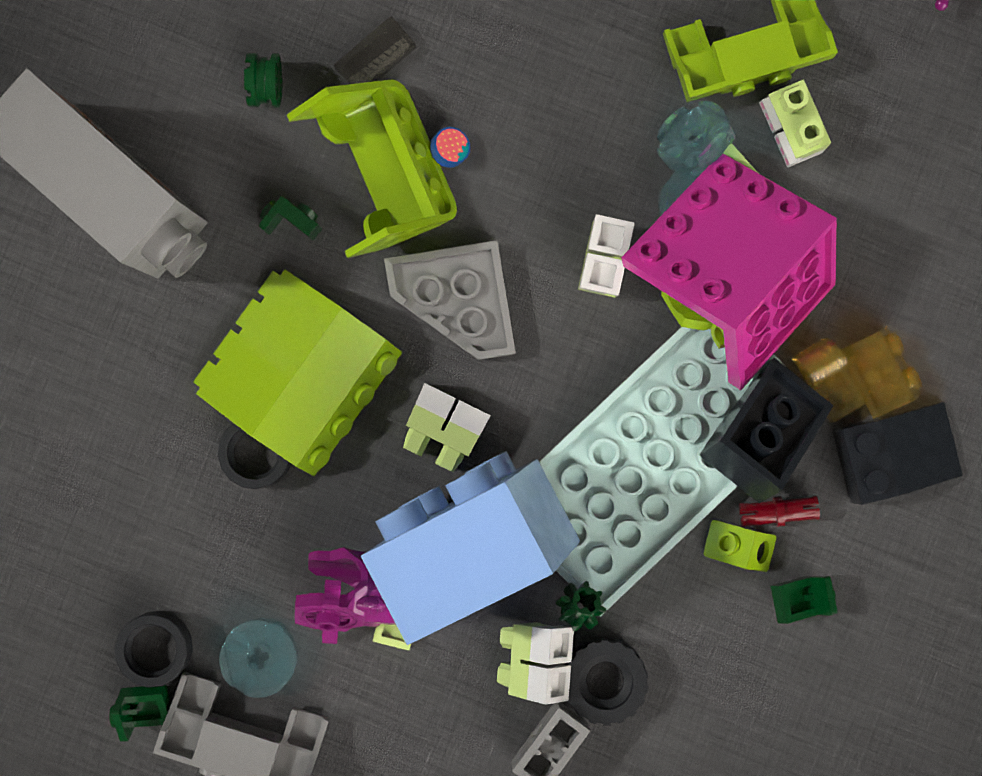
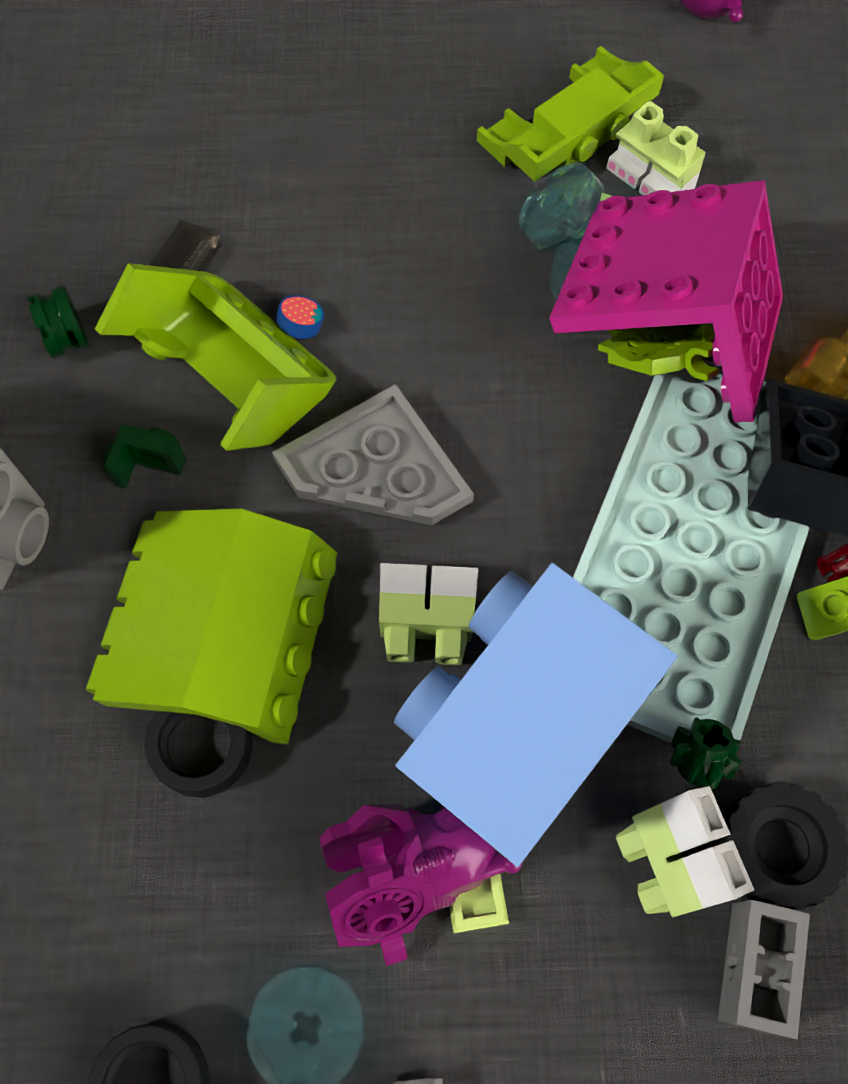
camera: 25 degrees left, 20 degrees down
white hips [578,214,634,298] -> none

